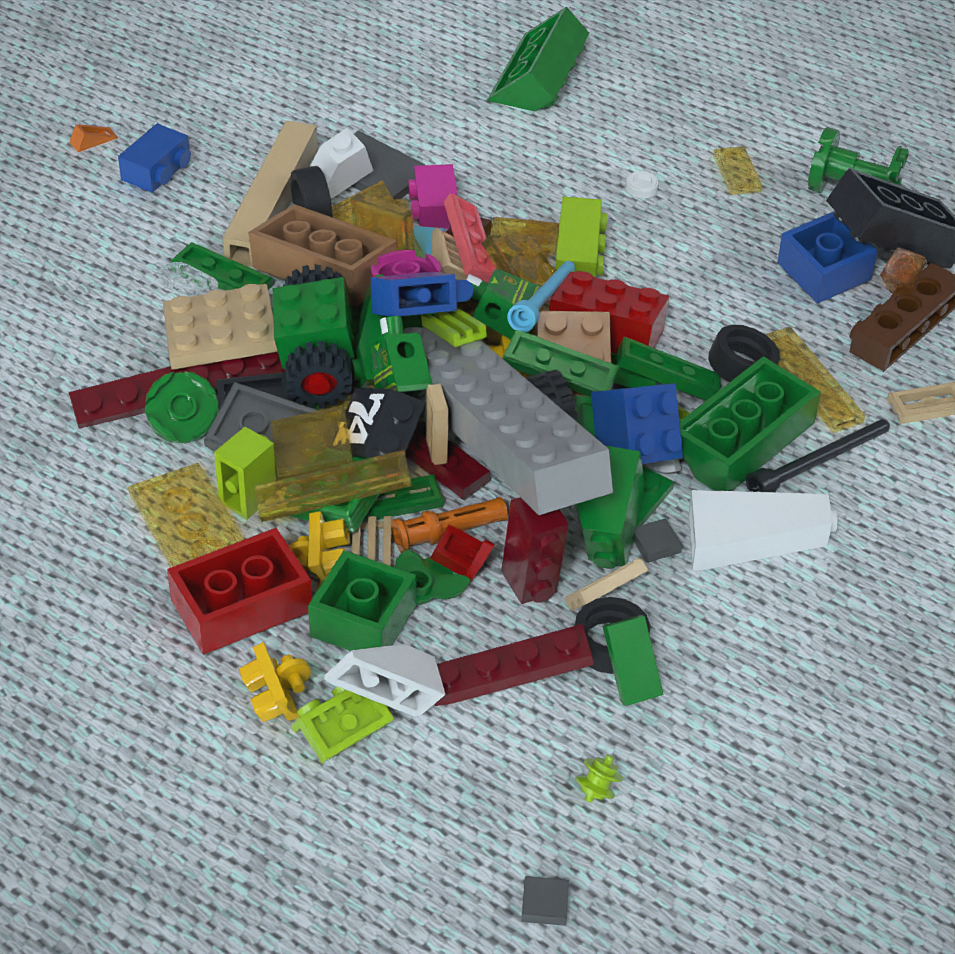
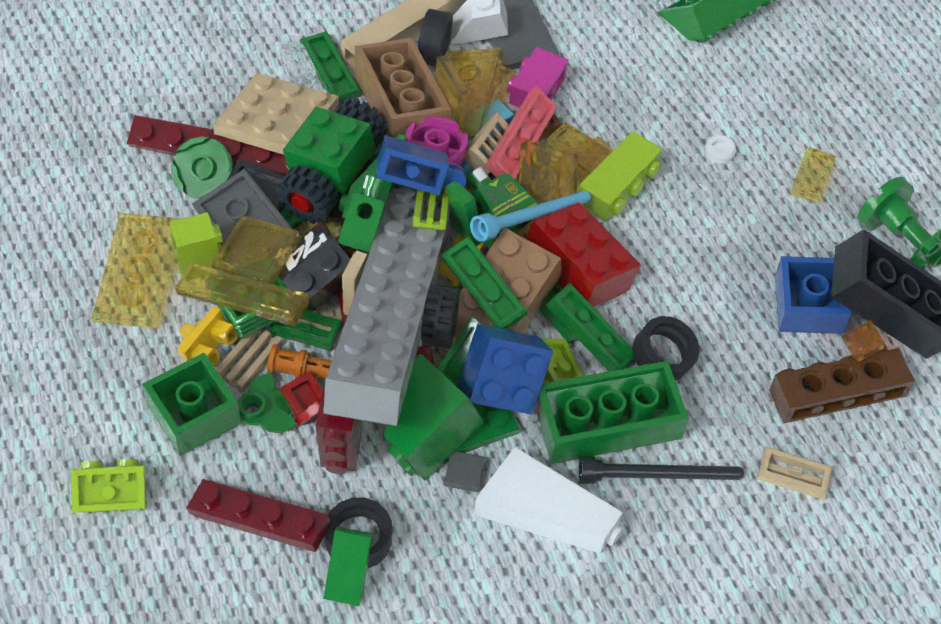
camera: 30 degrees right, 10 degrees up
red brick [167,528,312,655] -> none
yellow hips [238,642,311,722] -> none
white slope [324,644,445,717] -> none
tan tile [565,558,649,611] -> none
clear yellow tile [766,326,865,433] -> none
none -> green tile [446,181,482,246]

